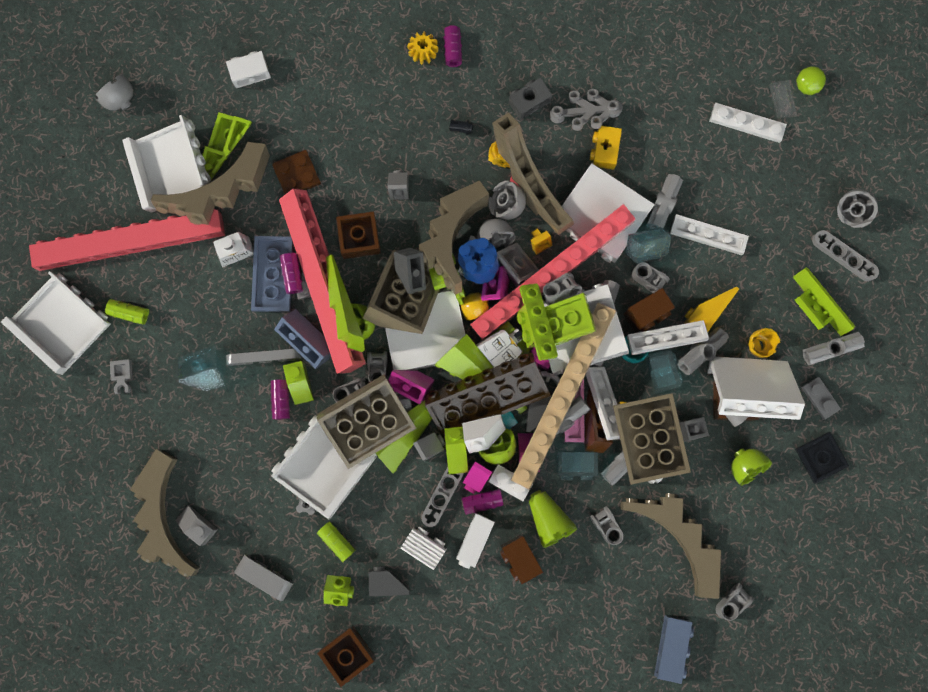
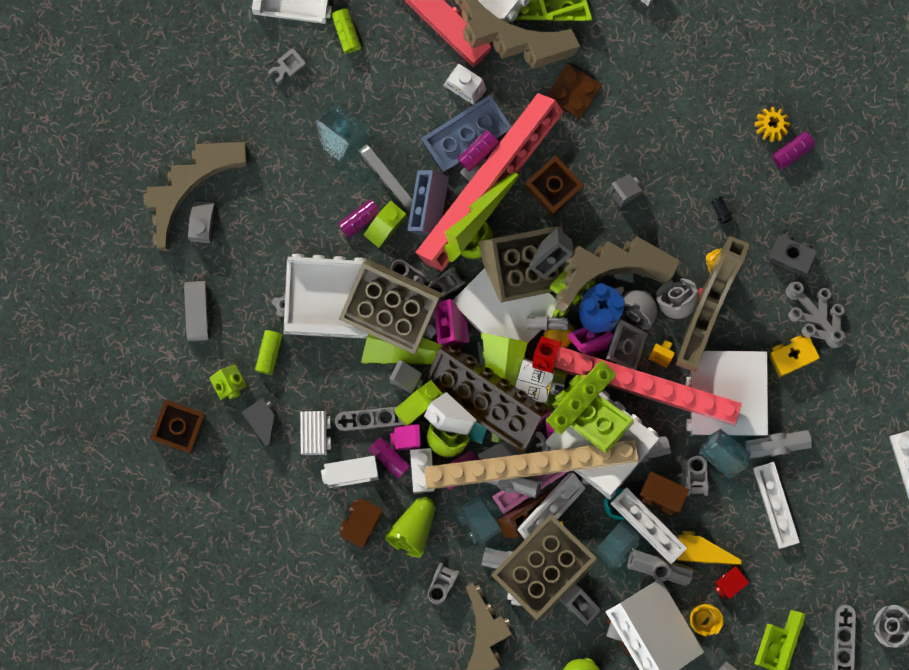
camera: 55 degrees right, 0 degrees up
light grey piece [543,272,582,306] -> none
none -> light grey axle [526,315,569,332]
none -> red brick [532,336,562,373]
none -> red brick [714,566,749,599]

